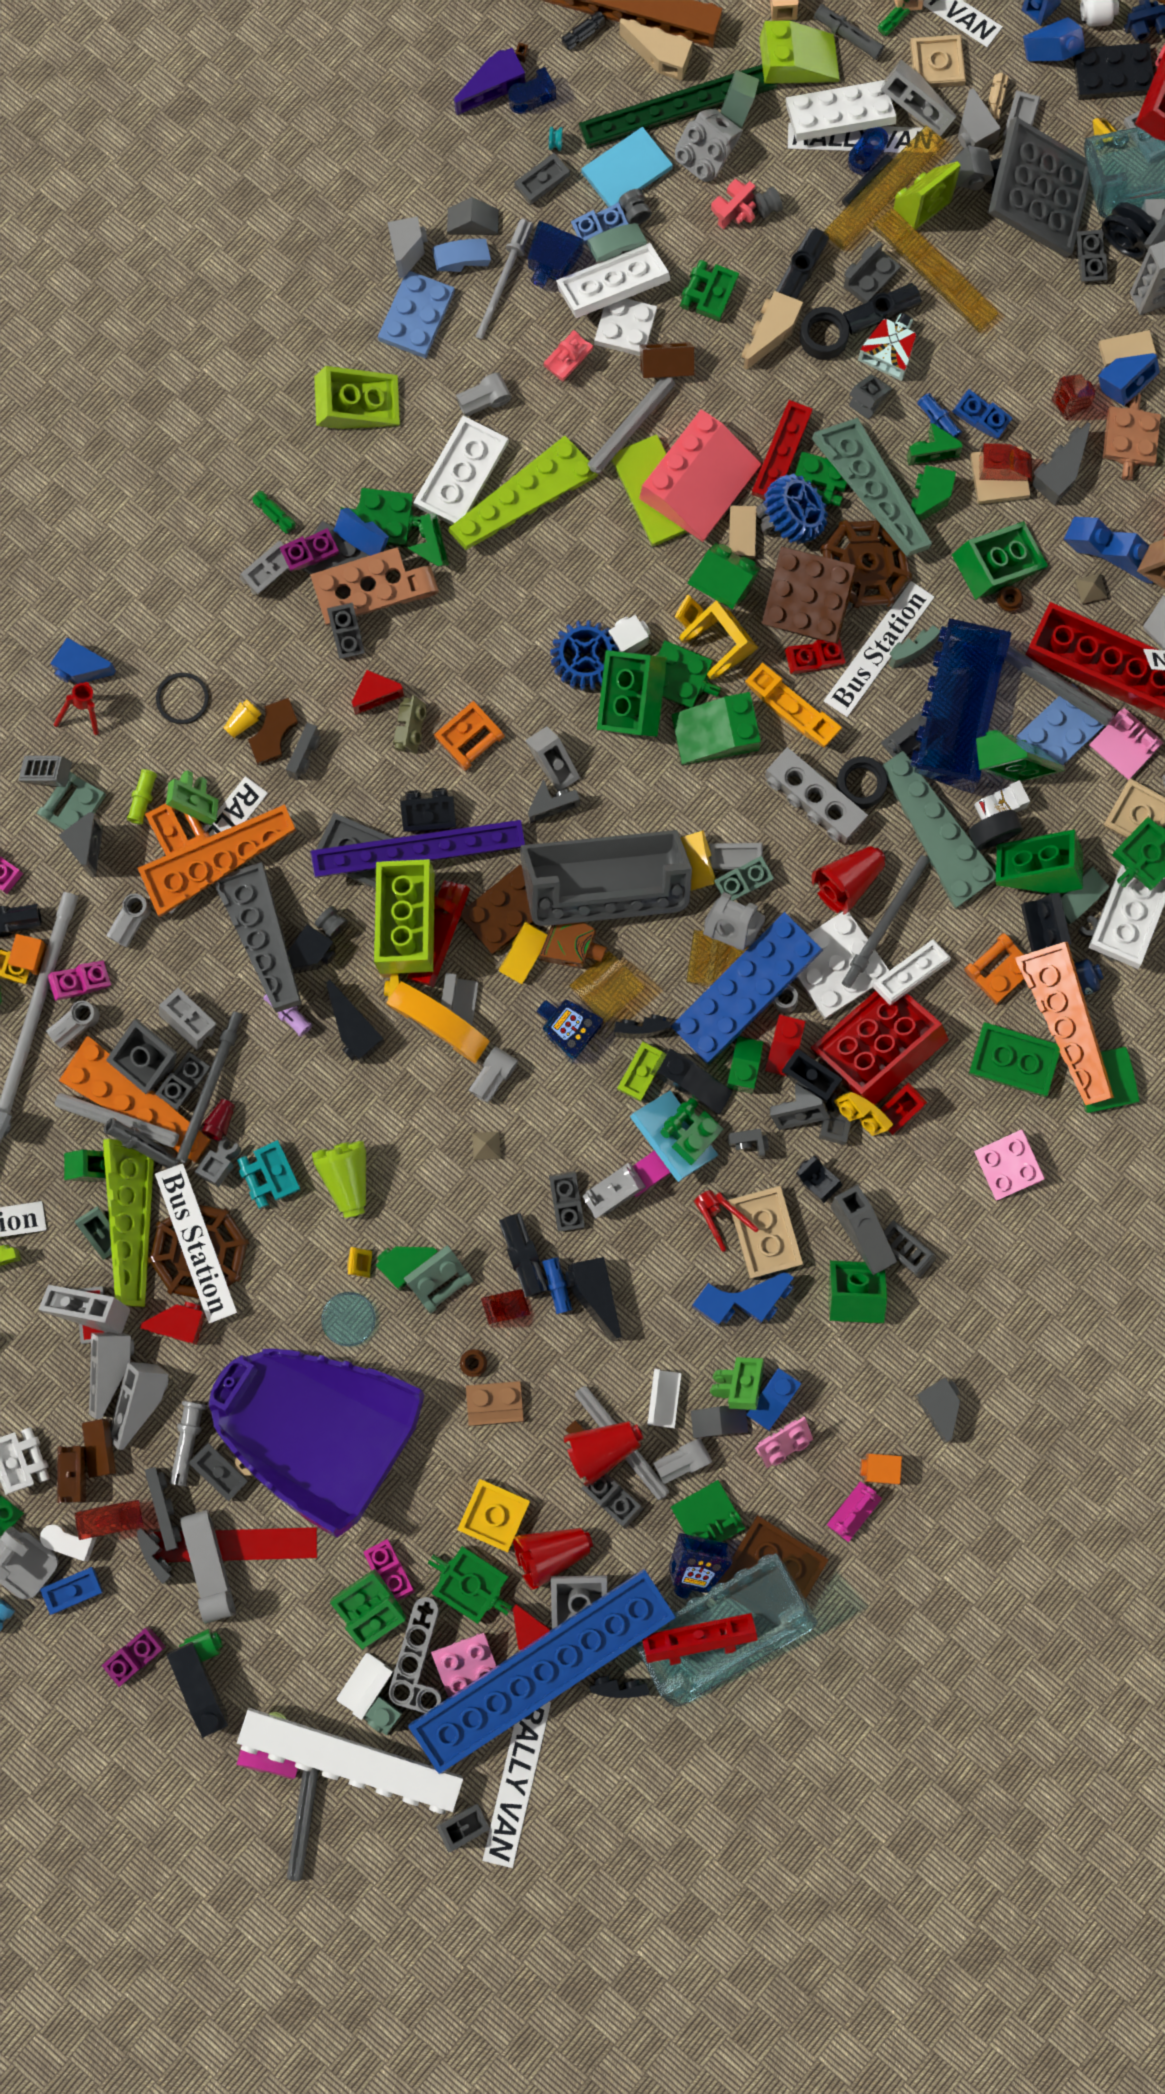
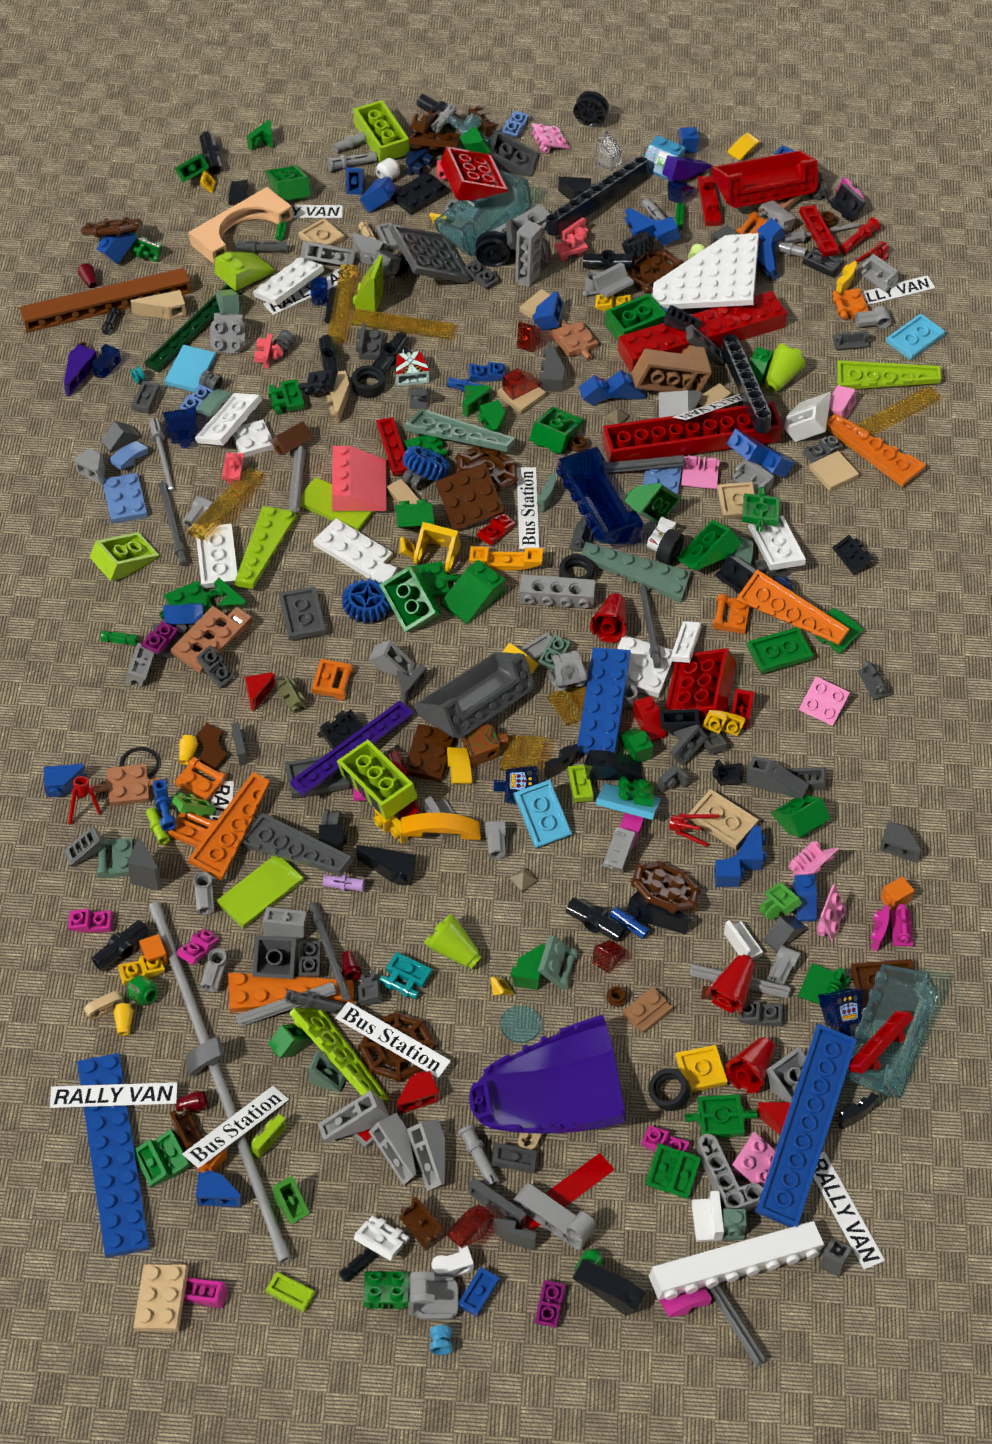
camera: 40 degrees left, 25 degrees down
reddish brown tile [82,1418,116,1478] -> none
dark grey slope [549,1171,585,1232] -> none
none -> nougat plate [94,764,161,806]
none -> blue bar [153,779,177,831]
none -> dark grey bar [159,481,187,566]
none -> orange plate [175,757,227,801]
none -> clear yellow tile [188,467,263,541]
none -> lime tile [216,856,304,929]
none -> dark grey plate [279,587,326,641]
none -> black bracket [298,370,338,396]
none -> white plate [313,519,393,579]
none -> medium azure tile [513,780,572,848]
none -> reddish brown plate [630,860,701,914]
none -> black tyre [648,1068,691,1111]
none -> bright pink hinge [789,841,839,877]
none -> dark grey hinge [857,661,891,700]
none -> dark pink slope [870,905,889,952]

